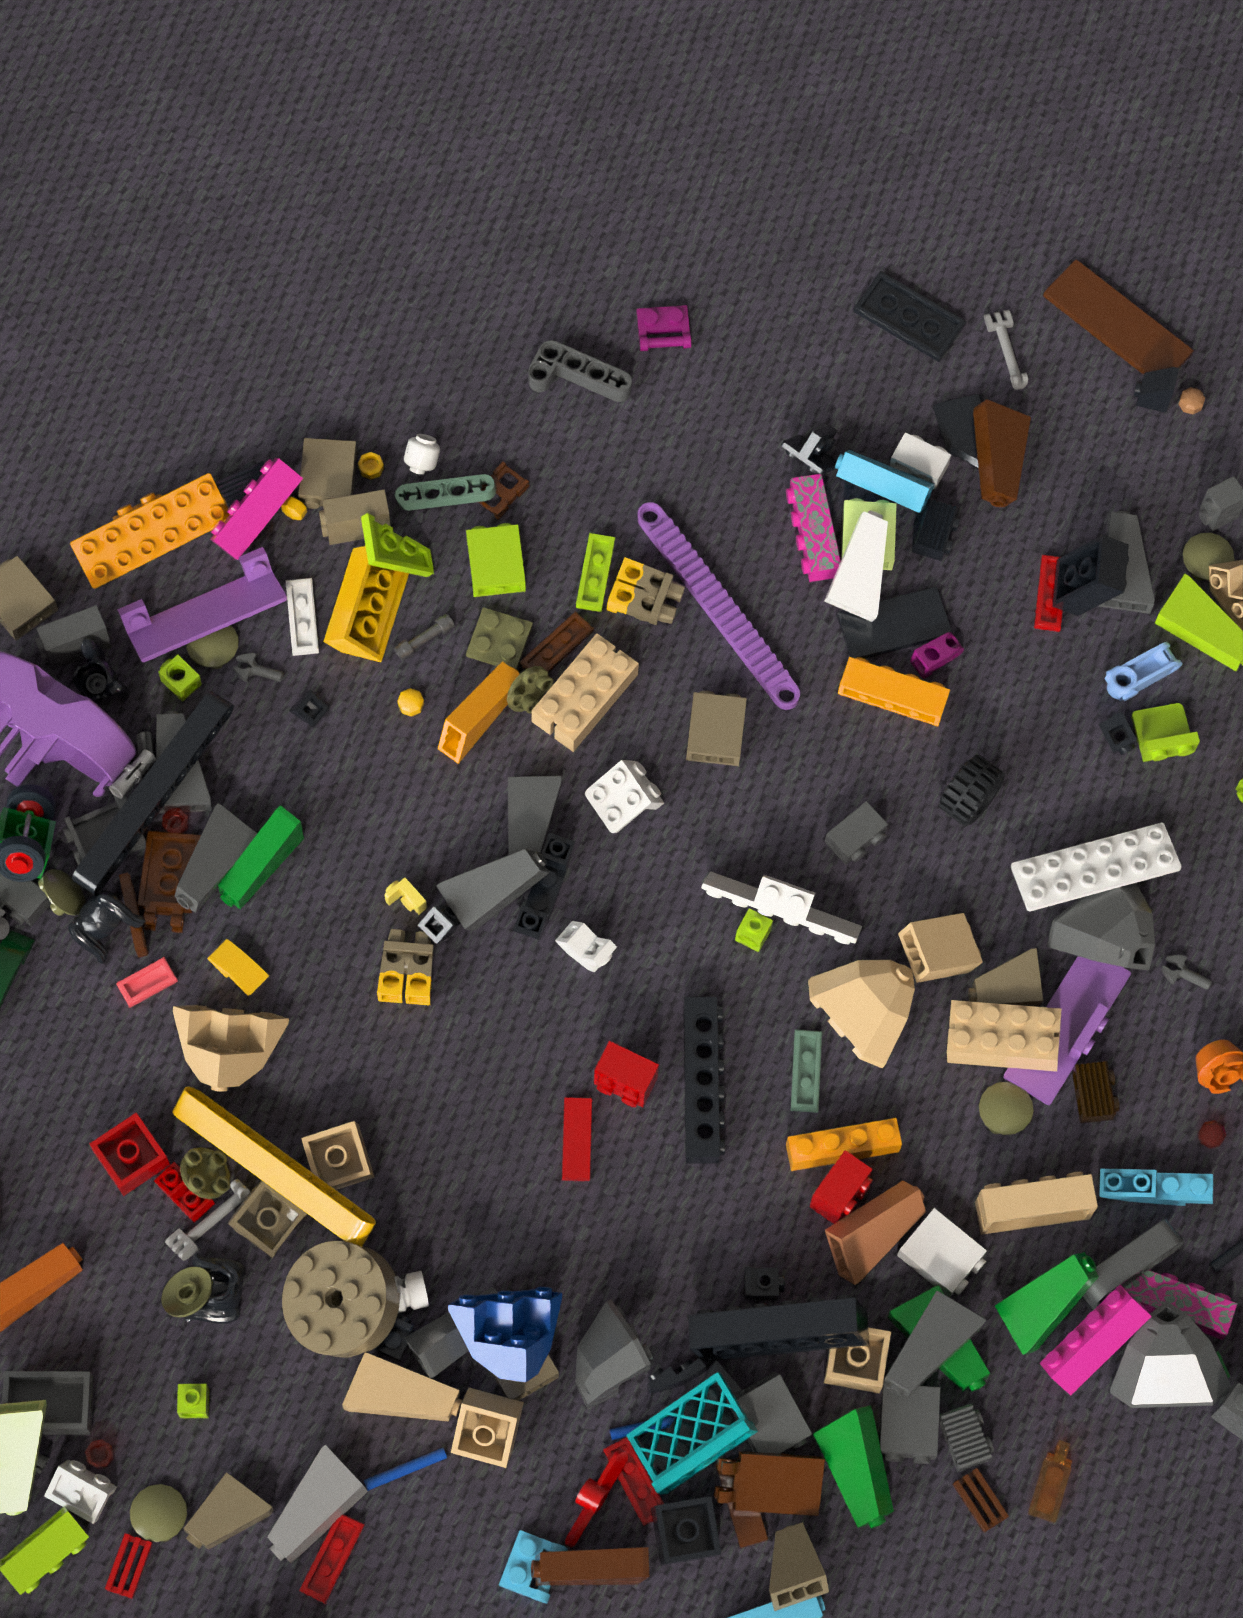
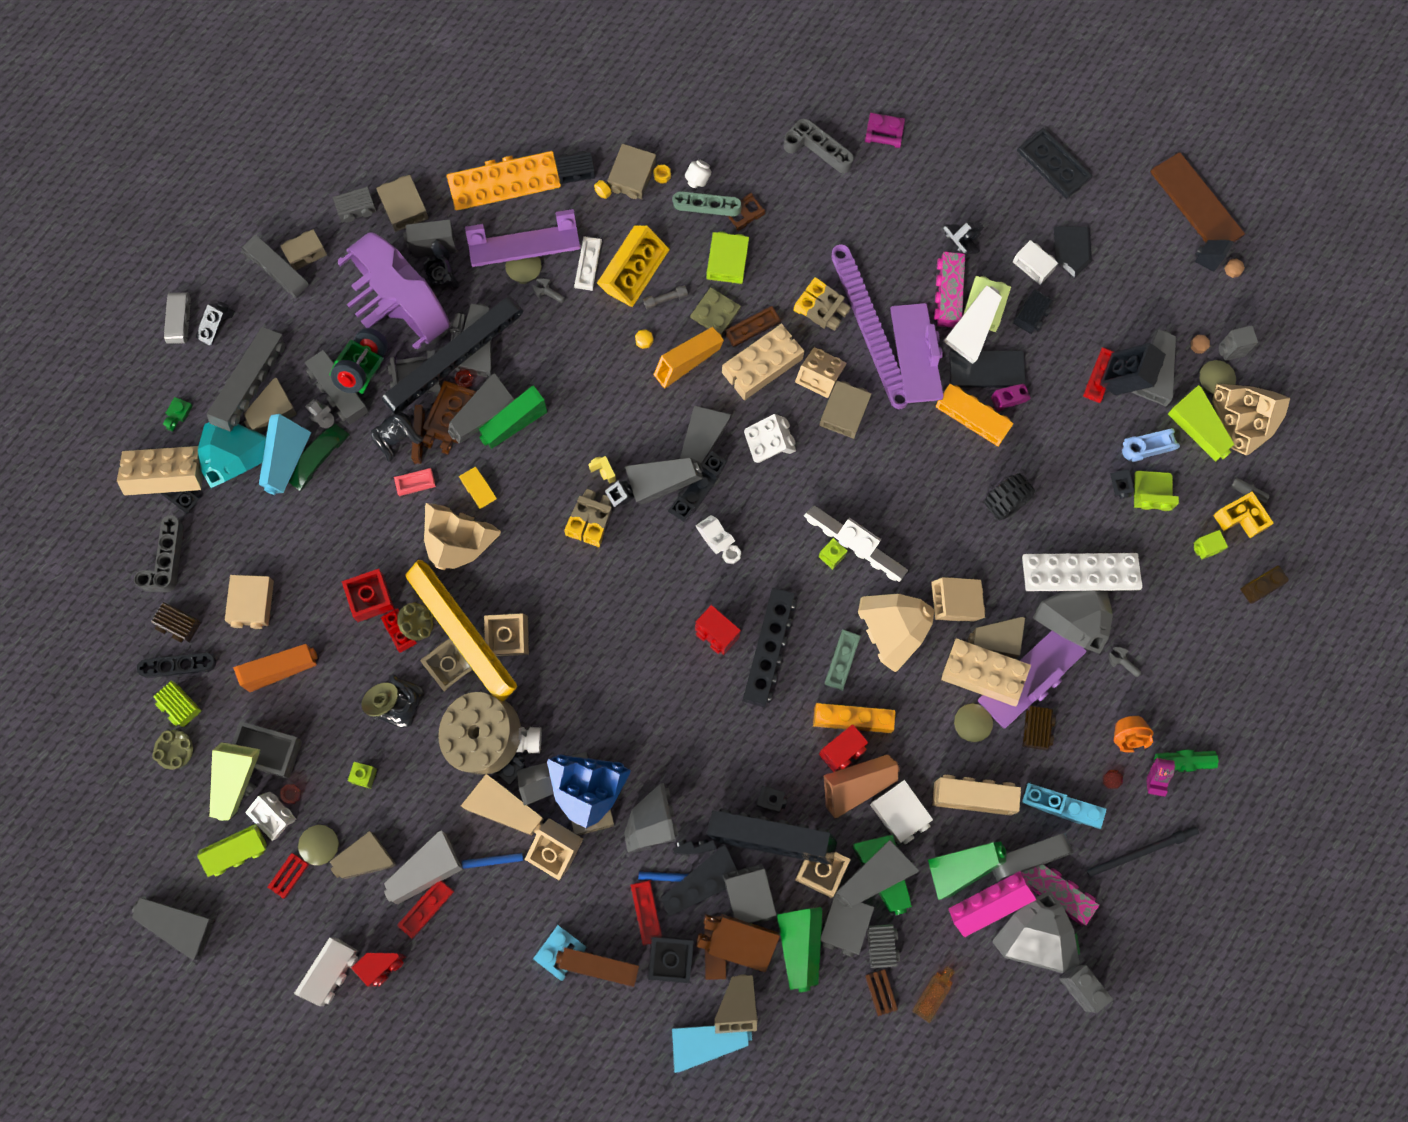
camera: 15 degrees right, 5 degrees up
olive dish [38,869,86,916] -> none
light grey pin [109,749,157,799] -> none
lime brick [158,655,202,702] -> none
light grey hinge [165,1179,250,1261] -> none
dark pink brick [210,458,303,560] -> none
black slope [289,690,330,728] -> none
dark tan brick [319,490,390,545] -> none
lime wing [361,513,434,577] -> none
olive dish [507,666,553,714] -> none
red tile [562,1098,592,1181] -> none
red piece [565,1449,628,1548] -> none
lime plate [576,533,615,612] -> none
teal fence [626,1372,758,1495] -> none
dark grey brick [825,801,888,865] -> none
medium azure slope [835,450,935,513] -> none
reddish brown slope [973,399,1031,507] -> none
light grey hinge [984,310,1028,390] -> none
none -> white tile [722,545,741,564]
none -> tan bracket [795,347,846,398]
none -> medium lavender bracket [890,303,943,403]
none -> medium nougat tile [1191,335,1210,354]

